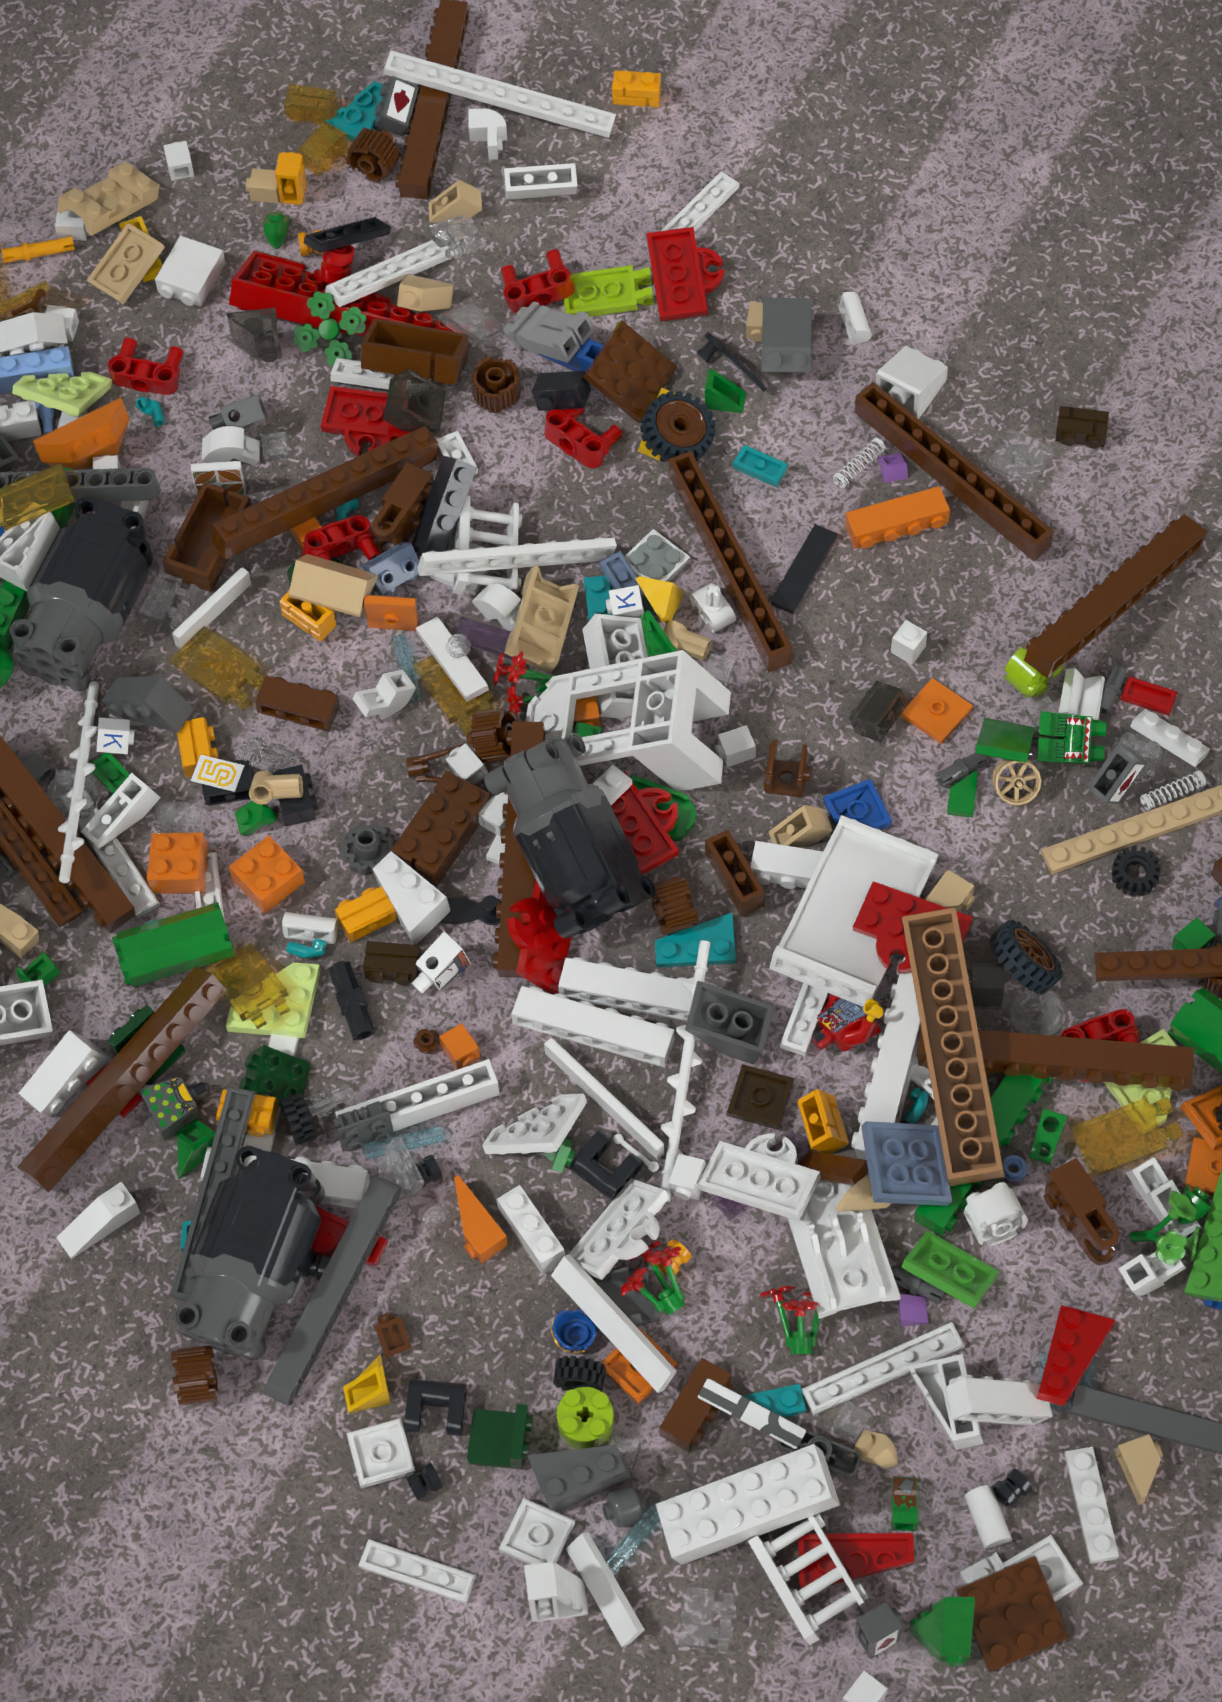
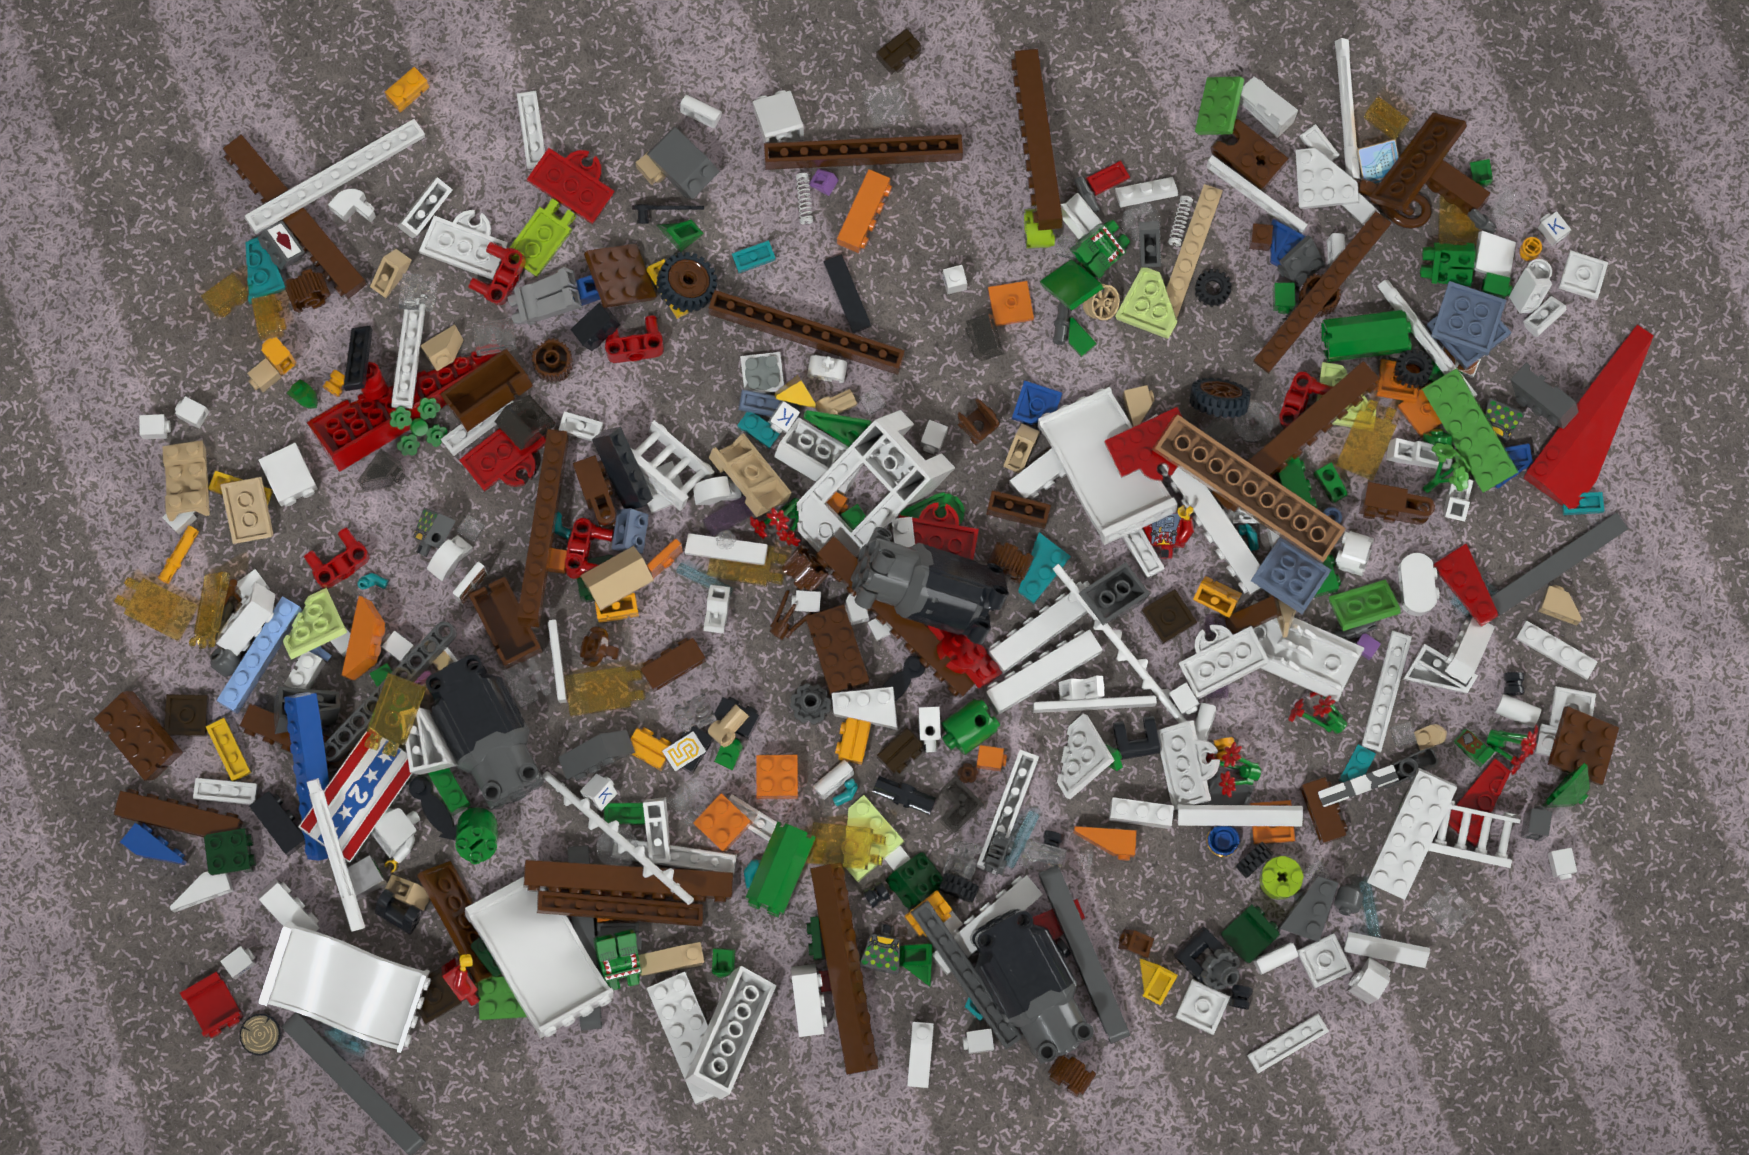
camera: 55 degrees left, 15 degrees up
white plate [417,537,617,576] -> none
white hinge [613,1134,659,1173] -> none
none -> white brick [139,414,171,439]
none -> white plate [419,210,508,280]
none -> reddish brown tile [580,626,620,667]
none -> black wheel [862,881,890,909]
none -> clear smoke brick [940,776,984,836]
none -> green cylinder [941,699,1000,755]
none -> white brick [962,1029,994,1054]
none -> white brick [1059,676,1104,701]
none -> yellowish green plate [1115,268,1177,339]
none -> white brick [1194,703,1216,741]
none -> dark grey plant [1201,948,1240,990]
none -> white brick [1253,942,1298,975]
none -> white brick [1398,553,1439,616]
none -> plant [1487,725,1538,775]

